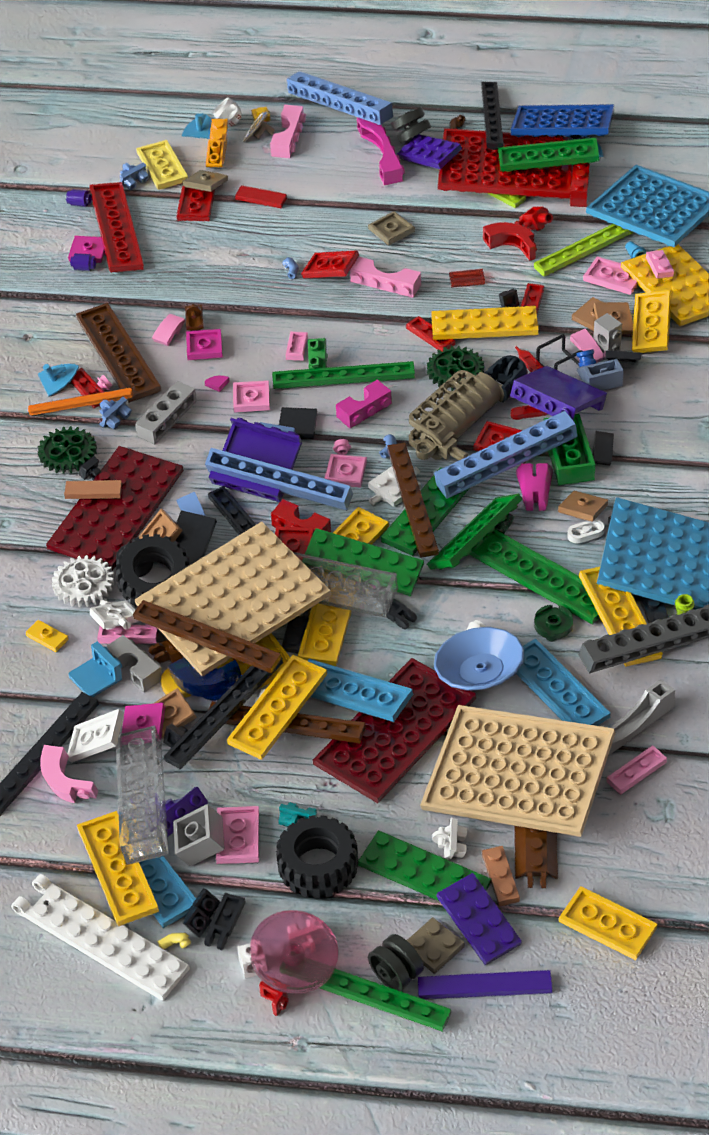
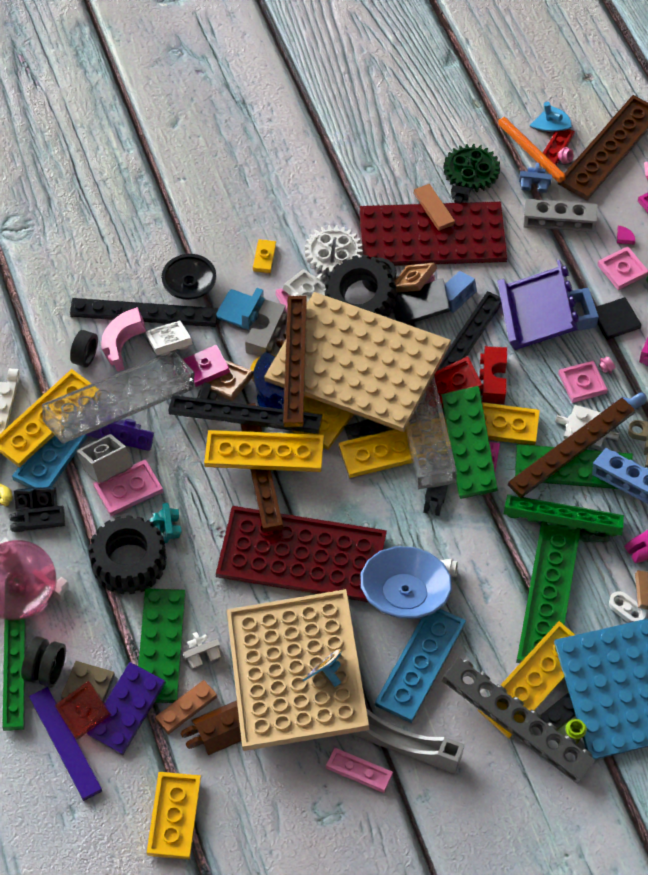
camera: 60 degrees right, 10 degrees up
medium blue brick [205,448,353,511] -> none
dark azure plate [308,659,413,722] -> none
dark green plate [534,605,573,642] -> none
none -> clear red plate [55,681,111,740]
none -> black tyre [70,330,98,367]
none -> black dish [161,254,216,300]
none -> dark azure shield [303,649,342,687]

